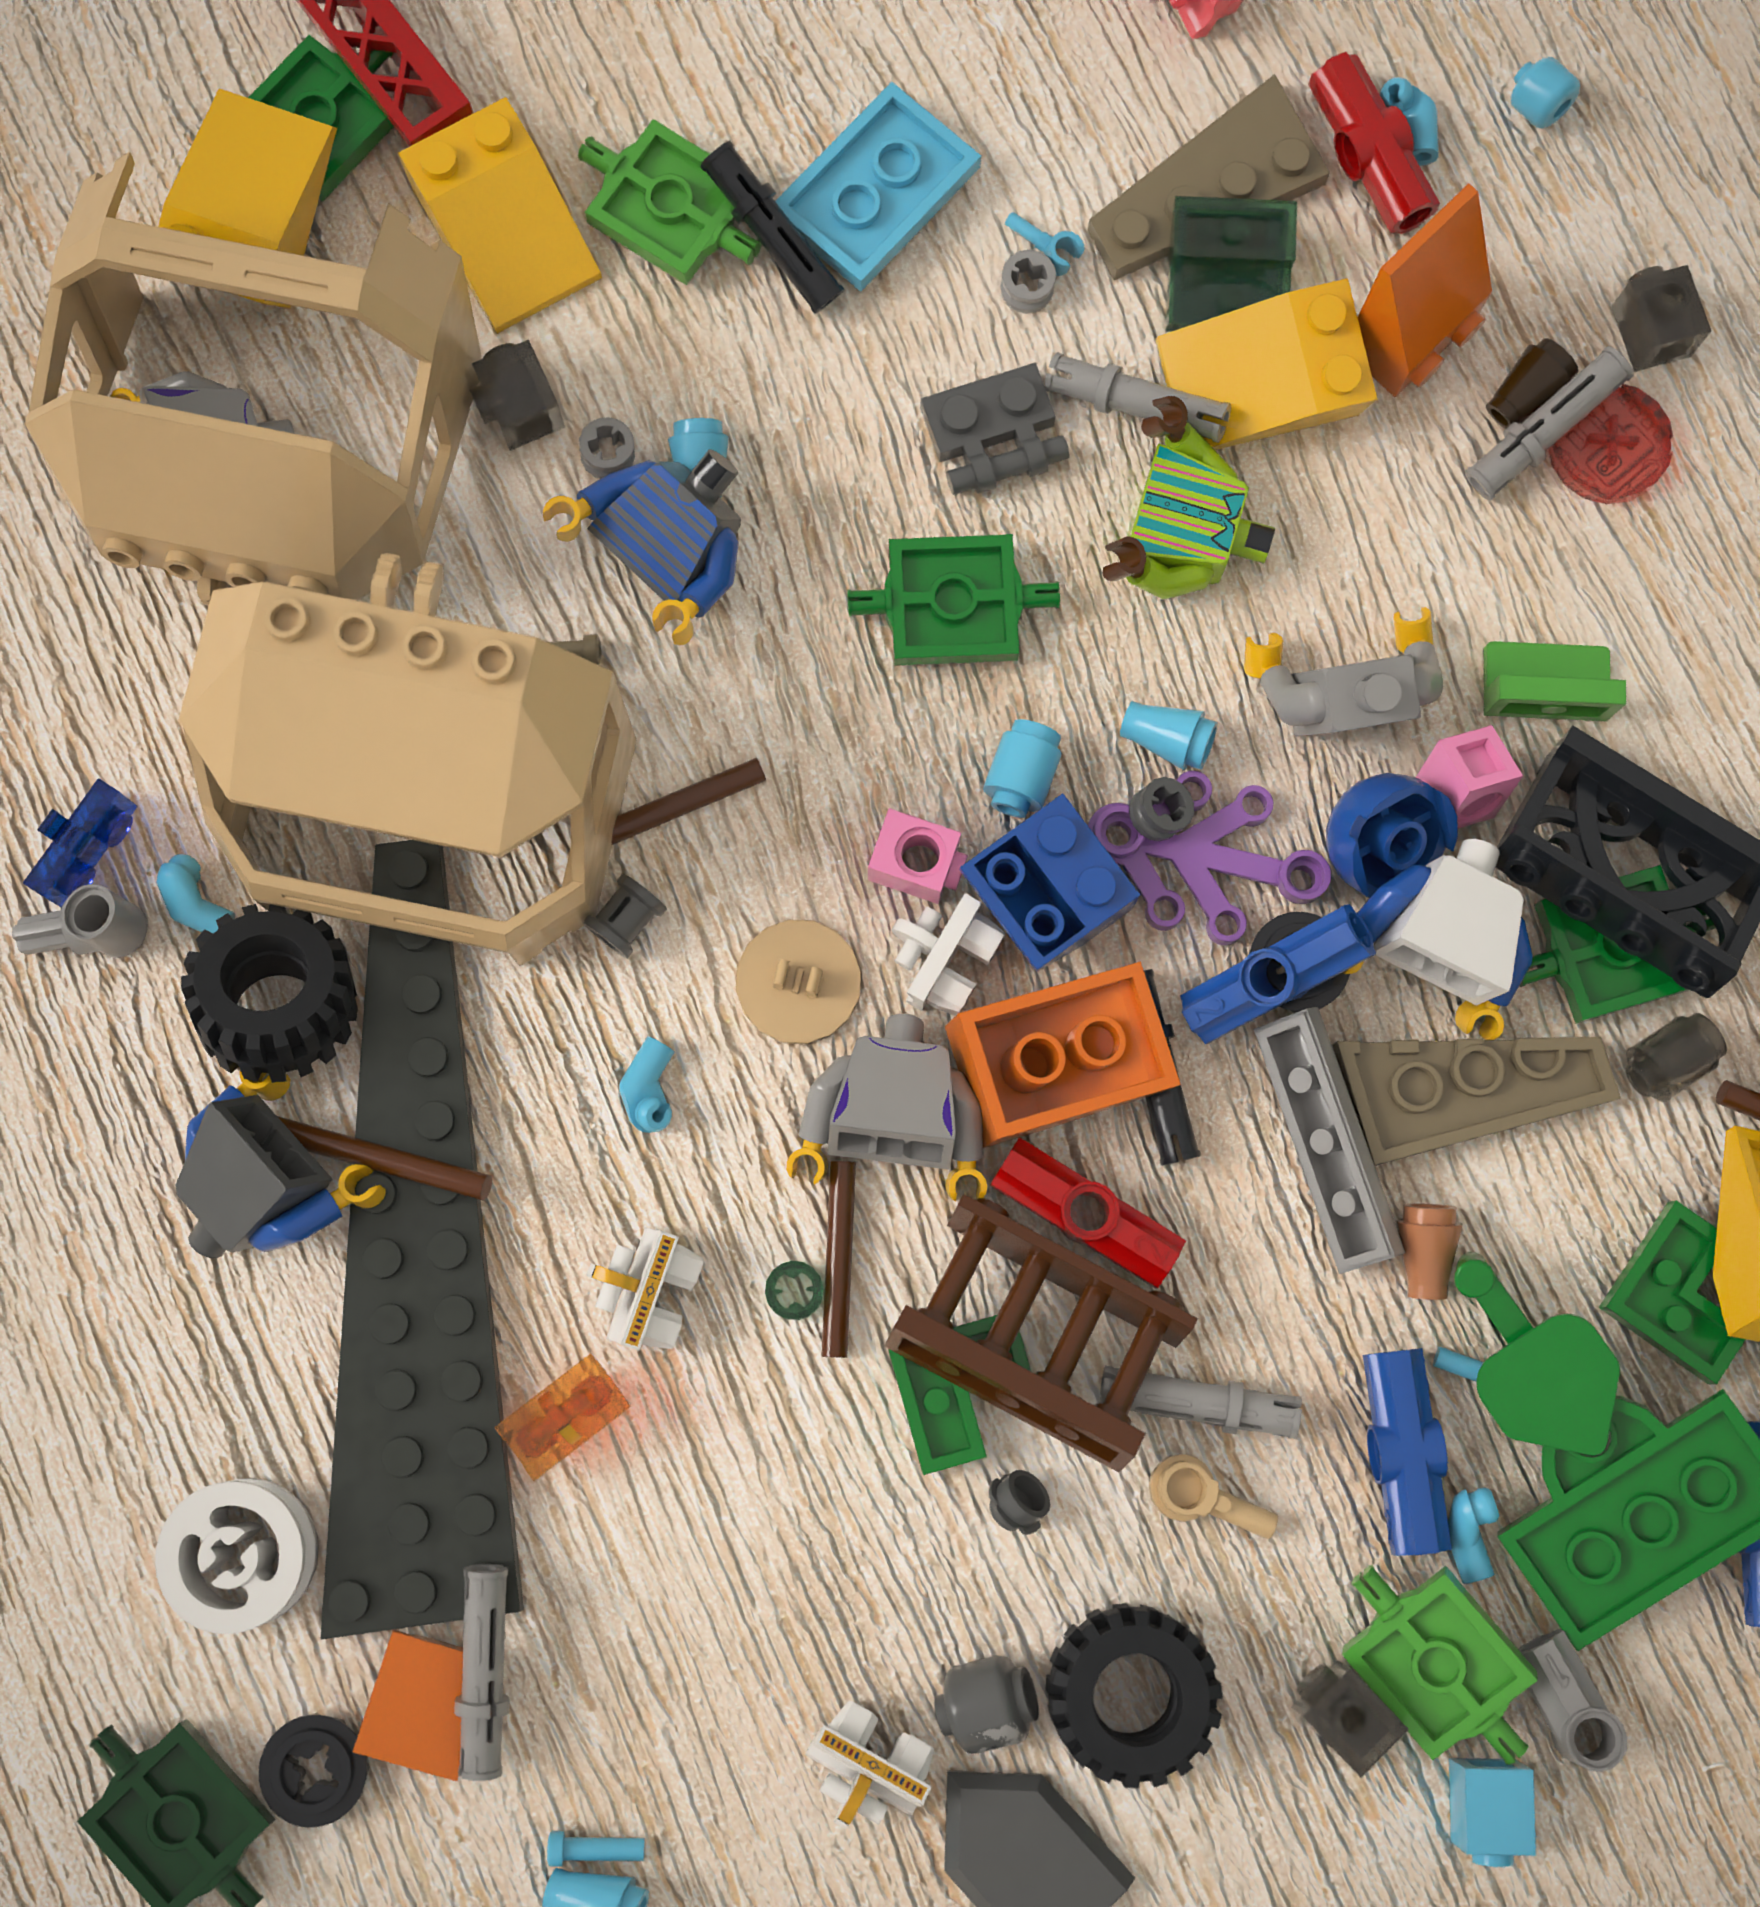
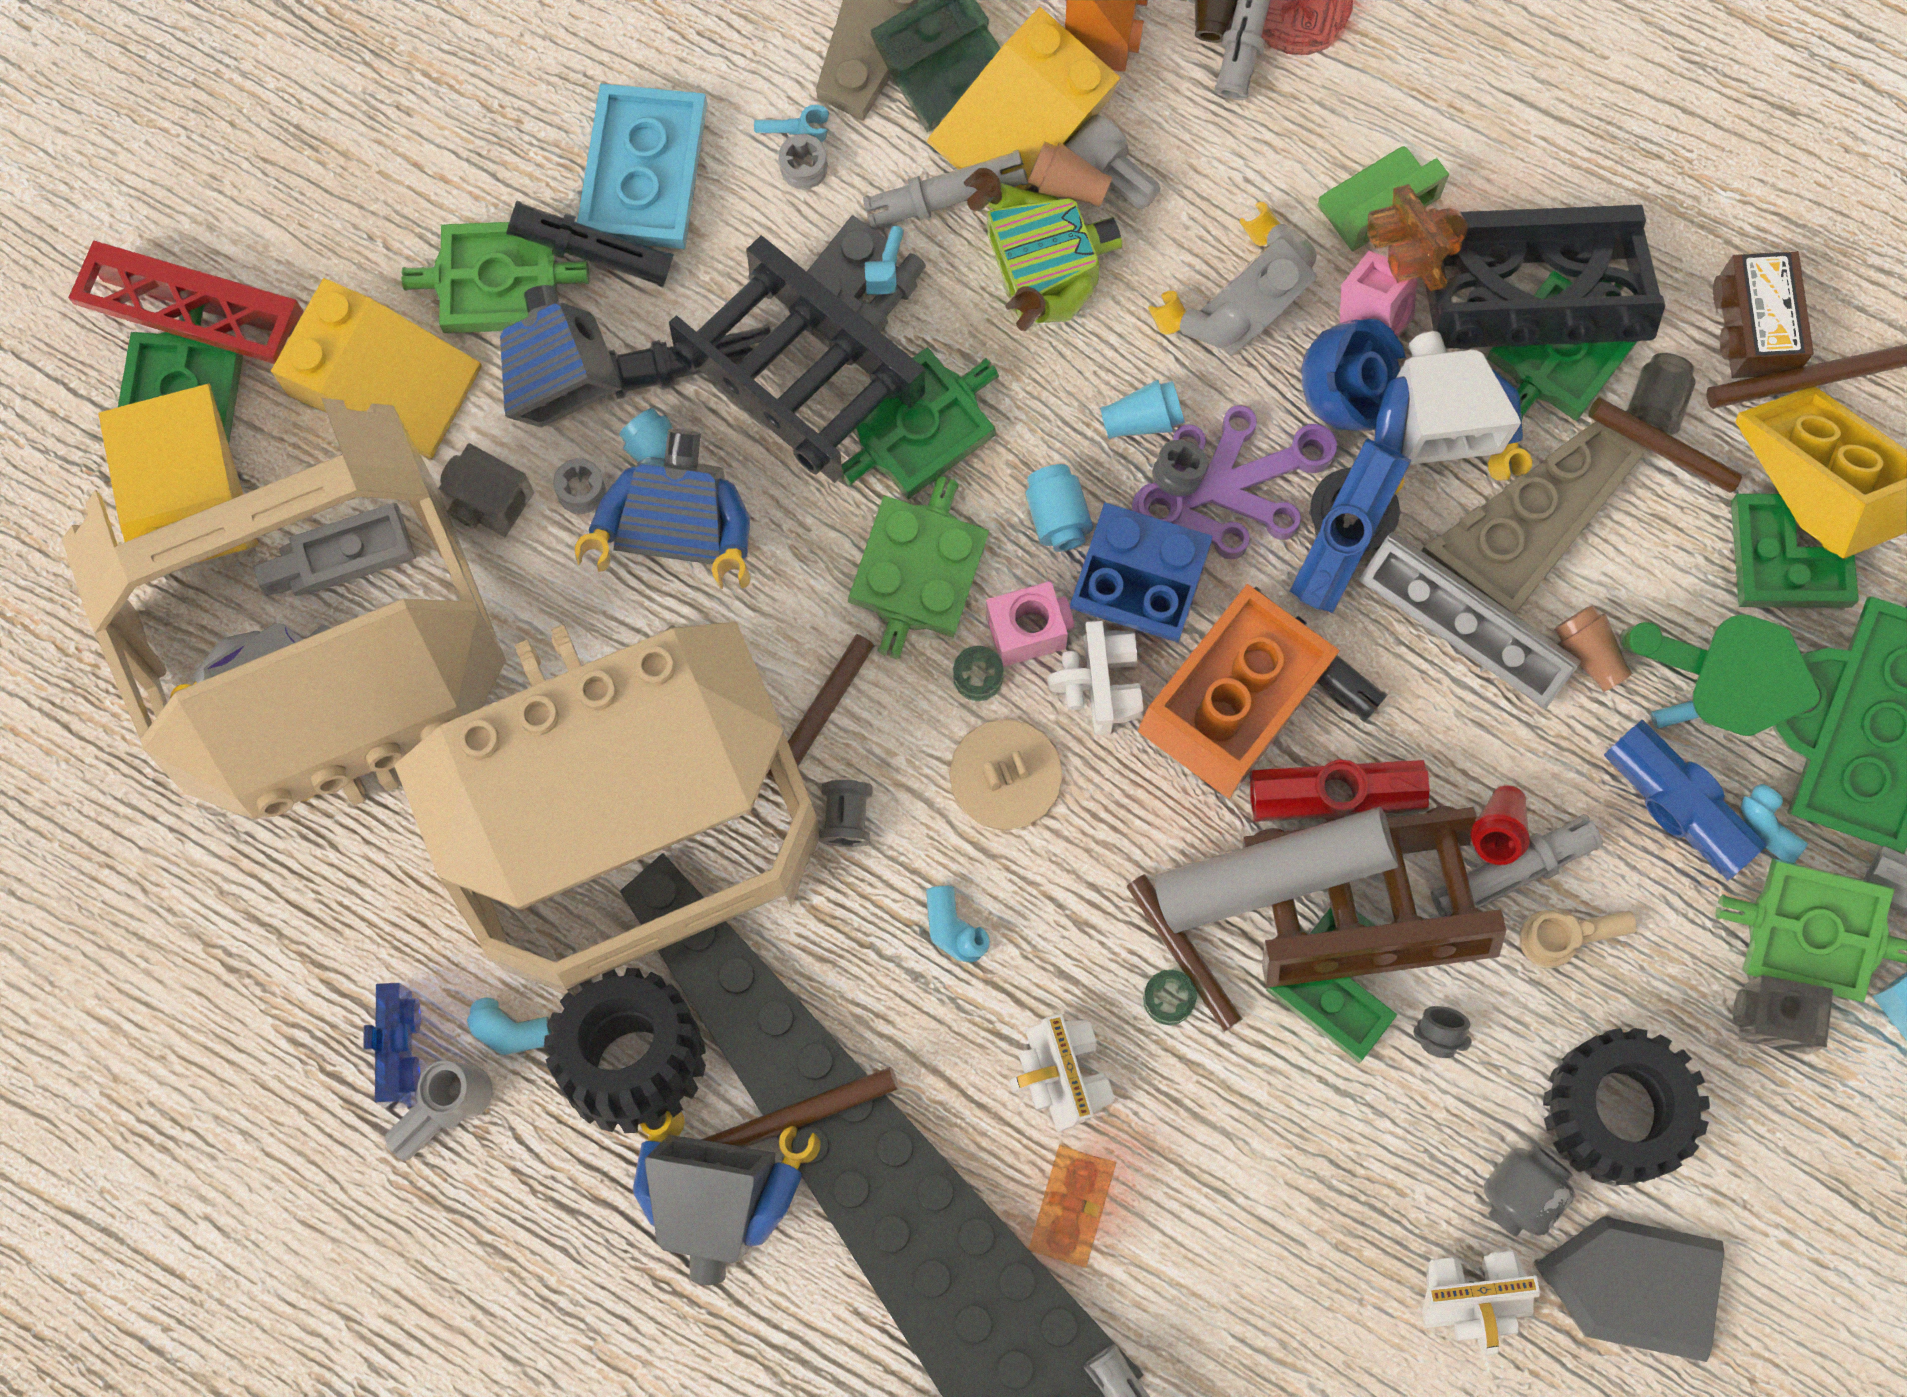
camera: 30 degrees left, 5 degrees down
light grey torso [786,1014,987,1202] -> none
none -> light grey hinge [253,503,416,596]
none -> dark grey torso [500,285,622,428]
none -> black pin [608,324,771,400]
none -> black fence [669,235,925,483]
none -> bright green plate [848,477,990,659]
none -> medium azure hand [865,226,904,295]
none -> clear green bush [953,645,1004,702]
none -> nougat cone [1028,141,1112,207]
none -> light grey axle [1065,115,1161,209]
none -> light grey brick [1155,807,1398,933]
none -> clear orange hips [1367,184,1468,291]
none -> red cone [1471,785,1530,865]
none -> reddish brown bar [1588,397,1742,493]

